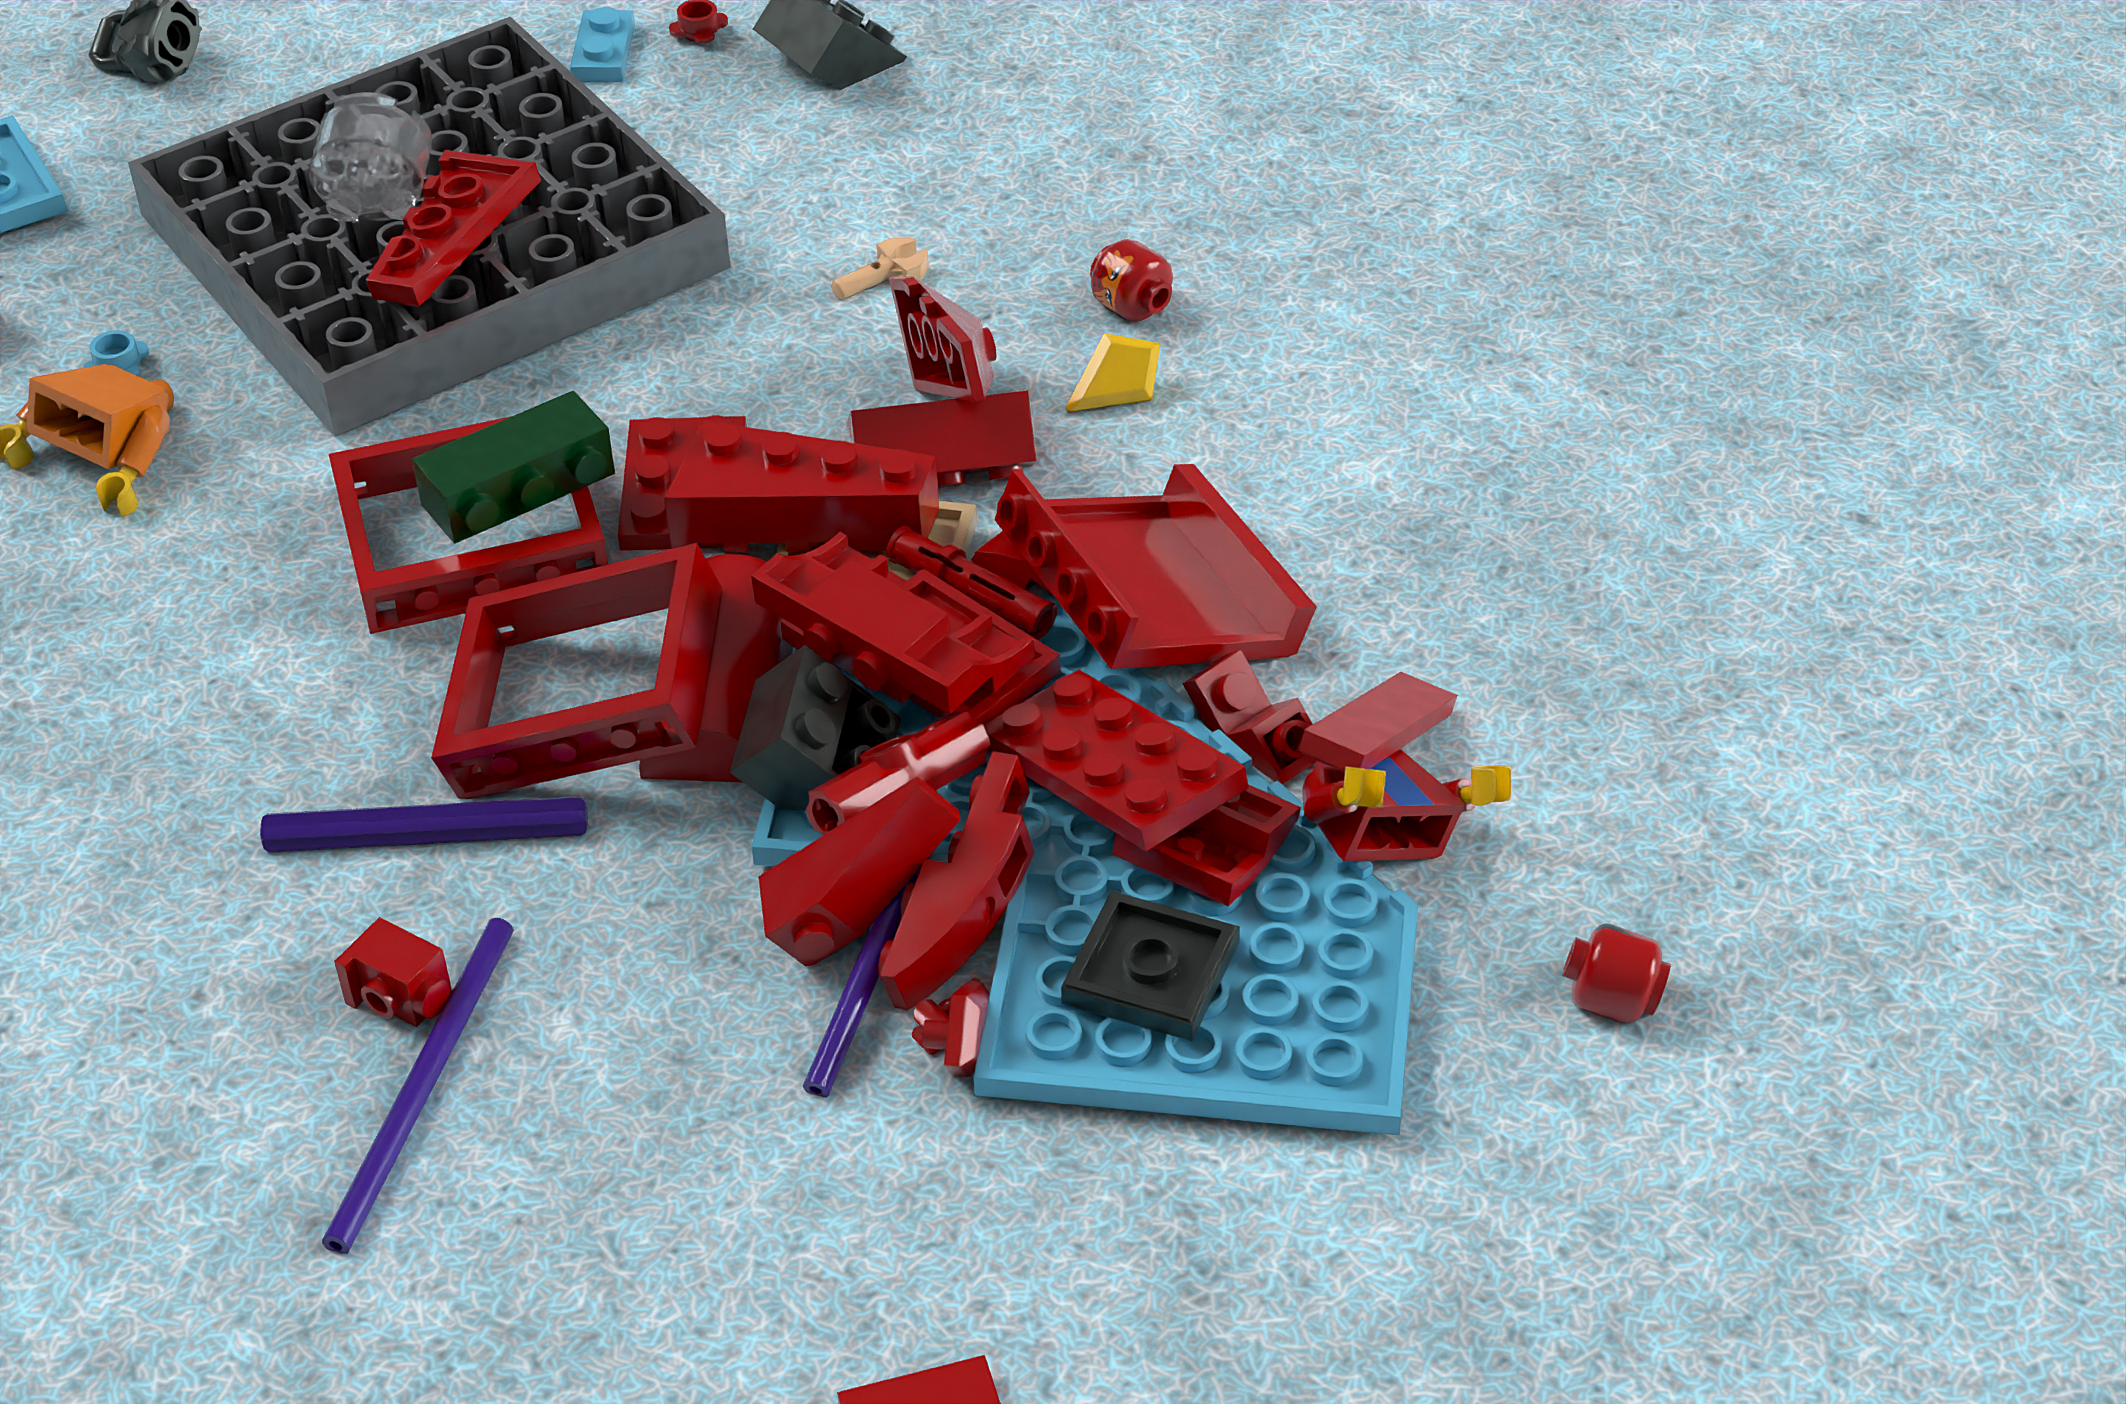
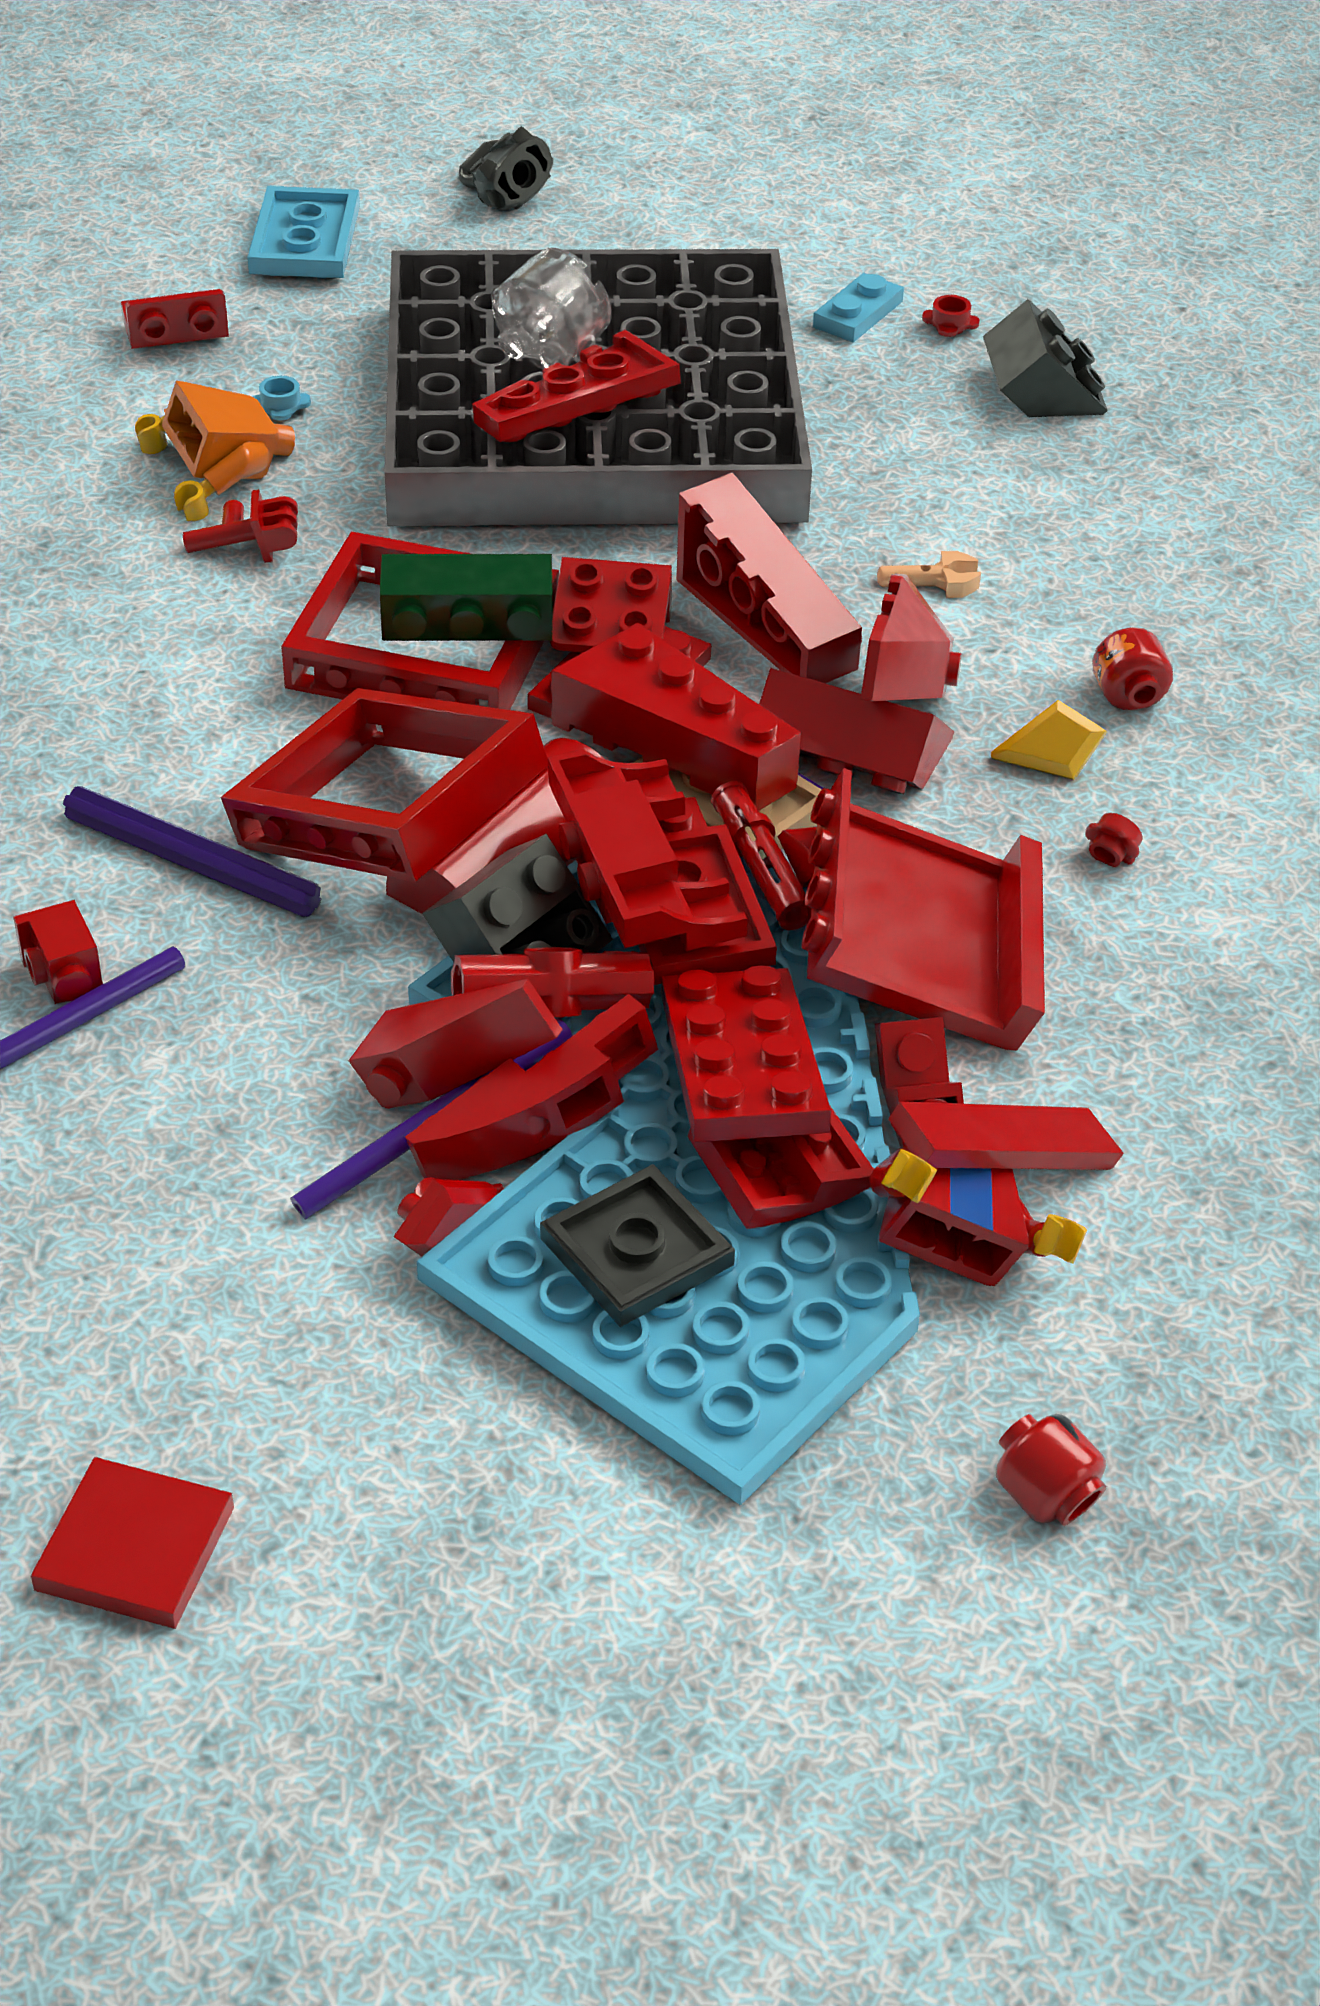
camera: 30 degrees right, 0 degrees up
none -> red arm [183,489,298,563]
none -> red bracket [550,557,672,652]
none -> red wedge [676,472,862,683]
none -> red plate [1085,813,1143,867]

